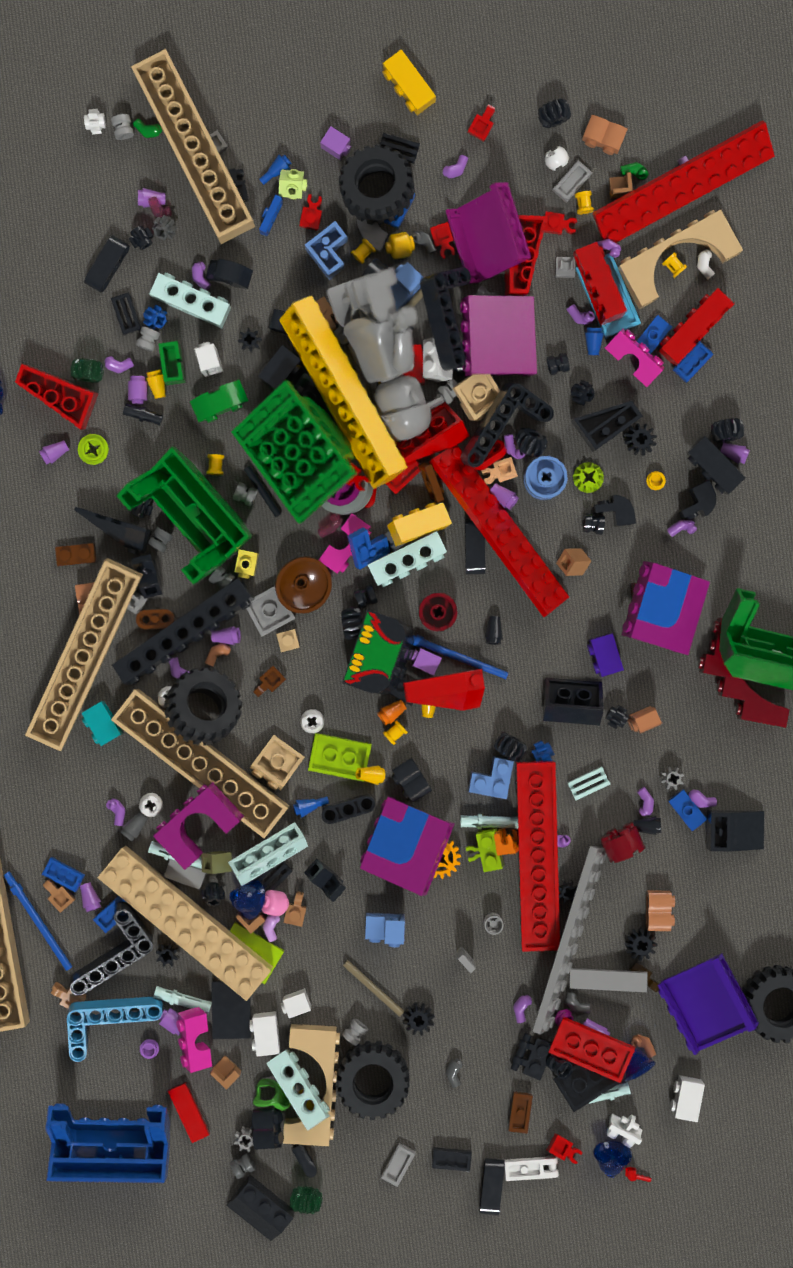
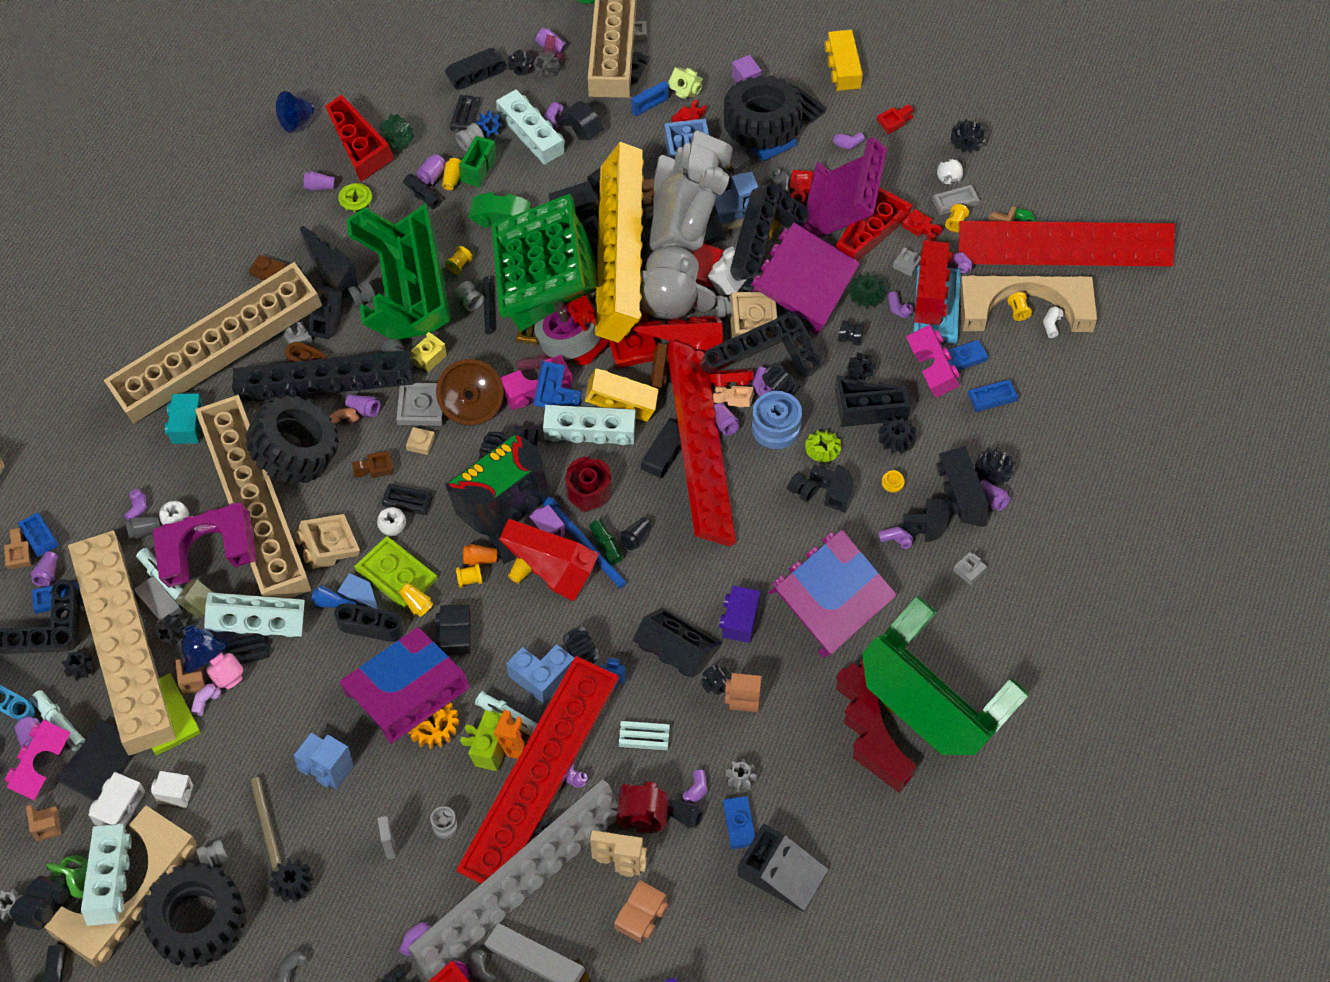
camera: 30 degrees right, 30 degrees down
medium lavender arm [104,356,134,373] -> none
black gear [131,499,154,518] -> none
white brick [195,342,223,377] -> none
black gear [238,328,262,353] -> none
blue cone [259,154,292,185] -> none
medium nougat plate [284,891,307,927] -> none
black brick [304,858,346,902] -> none
yellow head [385,232,415,259] -> none
medium nougat panel [556,548,591,576] -> none
nougat brick [582,115,627,155] -> none
blue cone [585,328,604,355] -> none
black gear [624,927,658,961] -> none
red wedge [658,288,735,366] -> none
medium lavender arm [689,789,717,808] -> none
none -> medium blue tile [338,573,378,609]
none -> black tile [382,483,433,515]
none -> dark green pin [589,519,624,565]
none -> tan plate [590,830,647,877]
none -> clear green gear [849,272,886,309]
none -> light grey tile [953,552,987,585]

